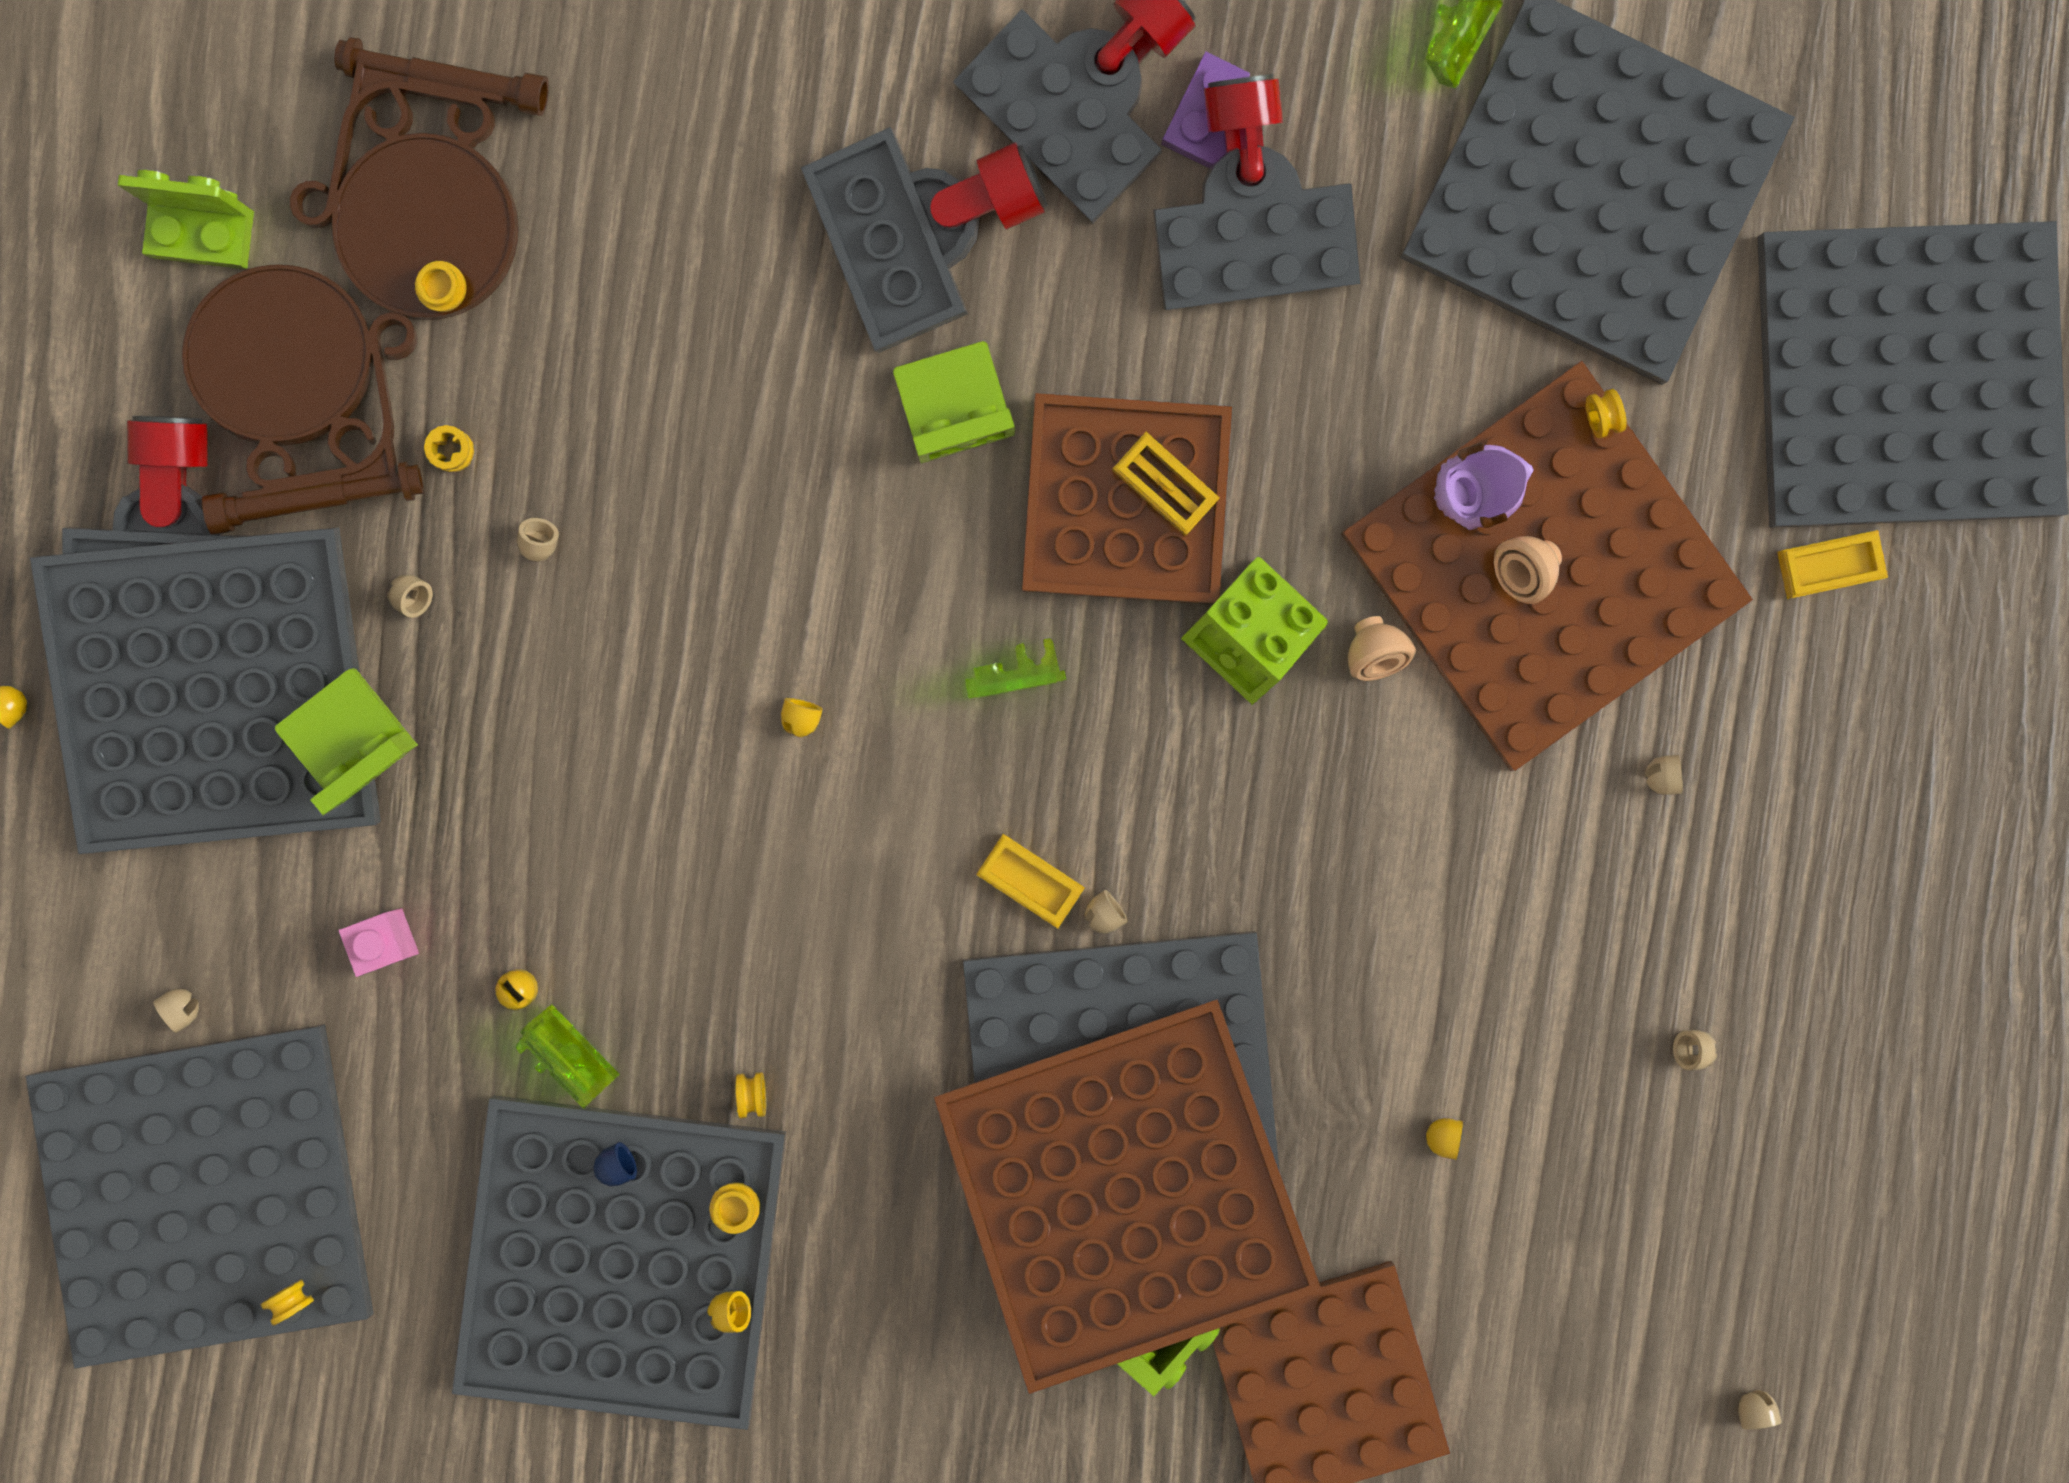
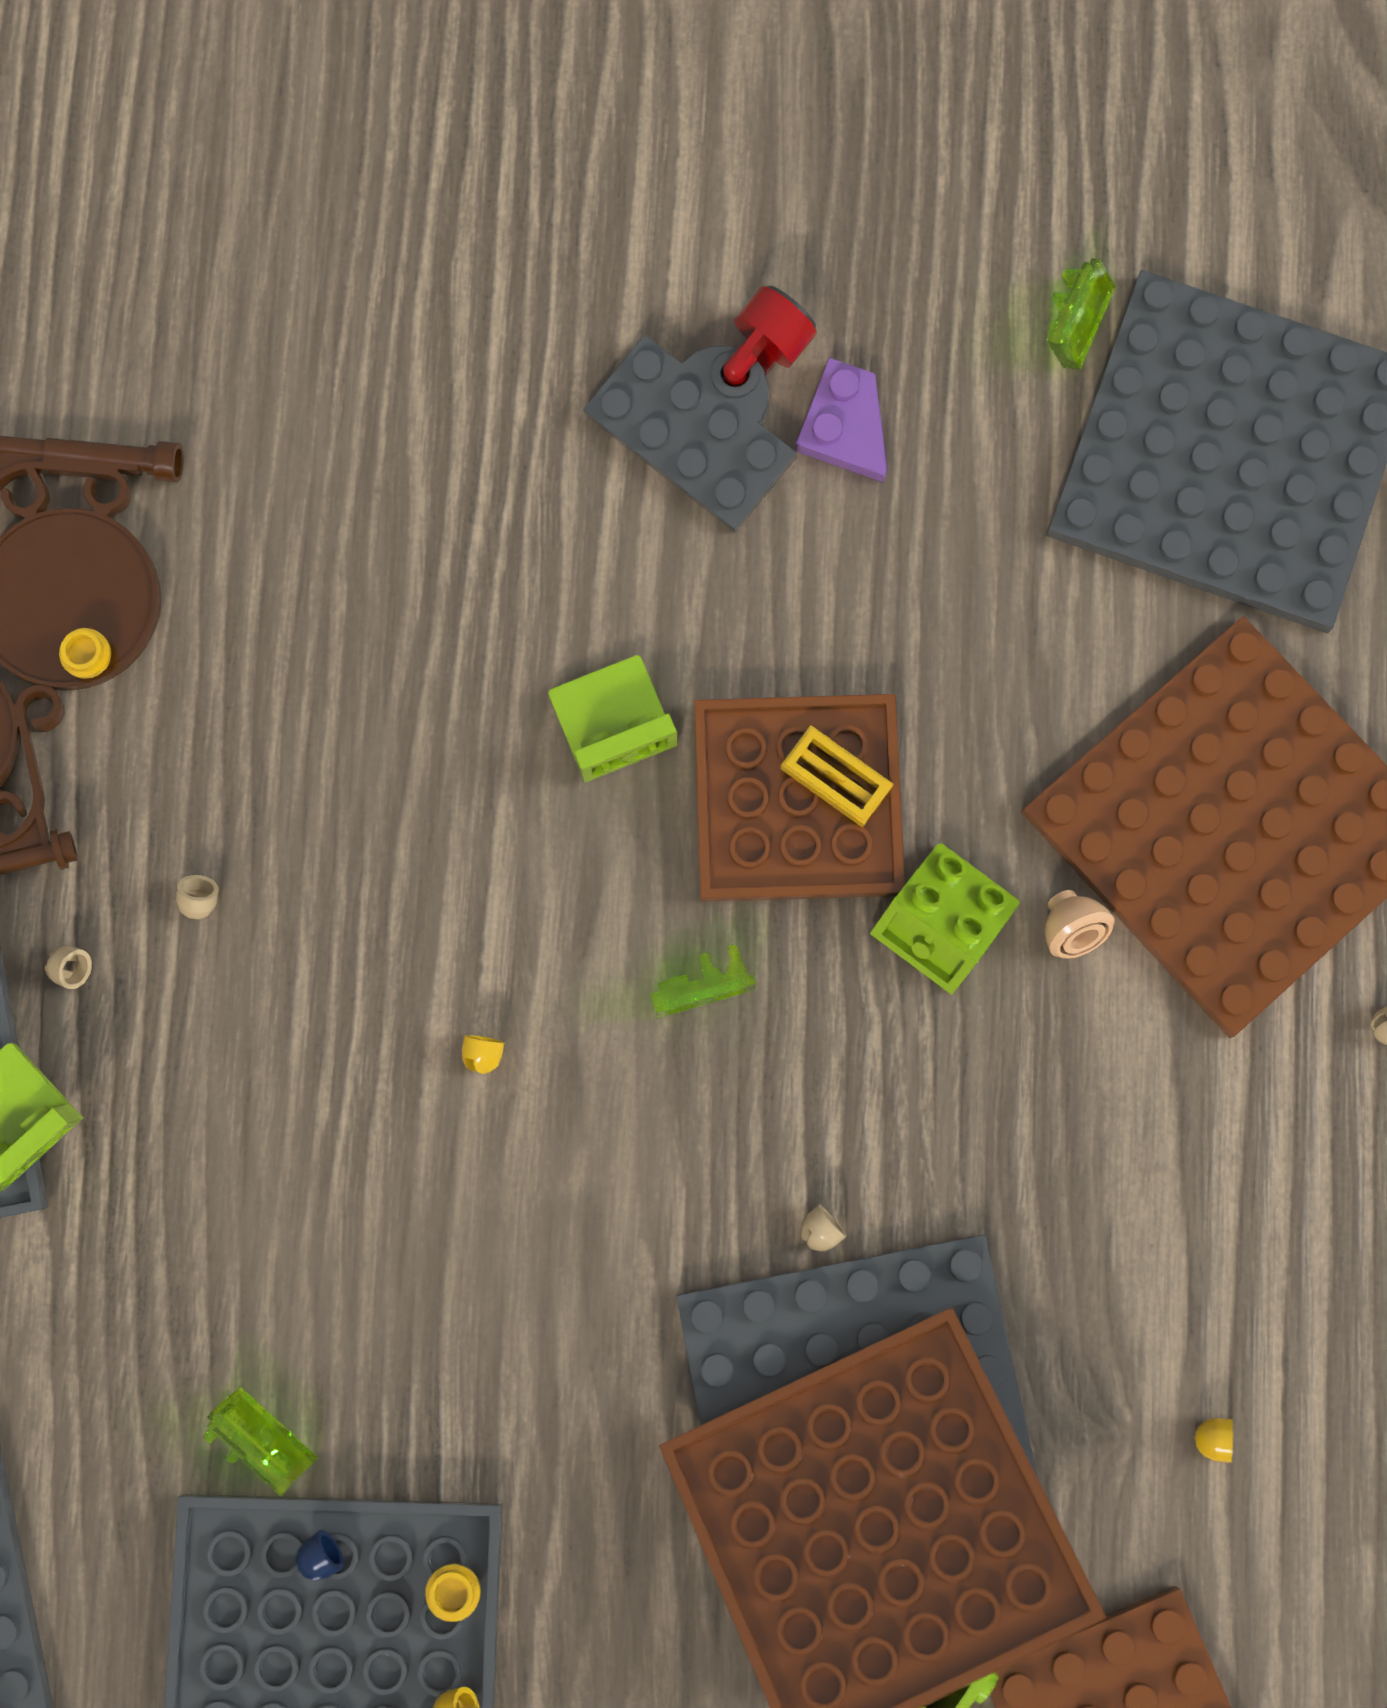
camera: 10 degrees left, 10 degrees down
bright pink brick [338,908,419,977] -> none
yellow bush [424,425,474,472] -> none
yellow hinge [495,969,538,1010] -> none
yellow bush [736,1072,766,1119] -> none
dark grey plate [801,127,1048,353] -> none
yellow tile [976,833,1085,929] -> none
dark grey plate [1153,74,1360,310] -> none
lavender hair [1434,443,1534,530] -> none
light nougat brick [1494,536,1562,604] -> none
yellow bush [1586,388,1627,439] -> none

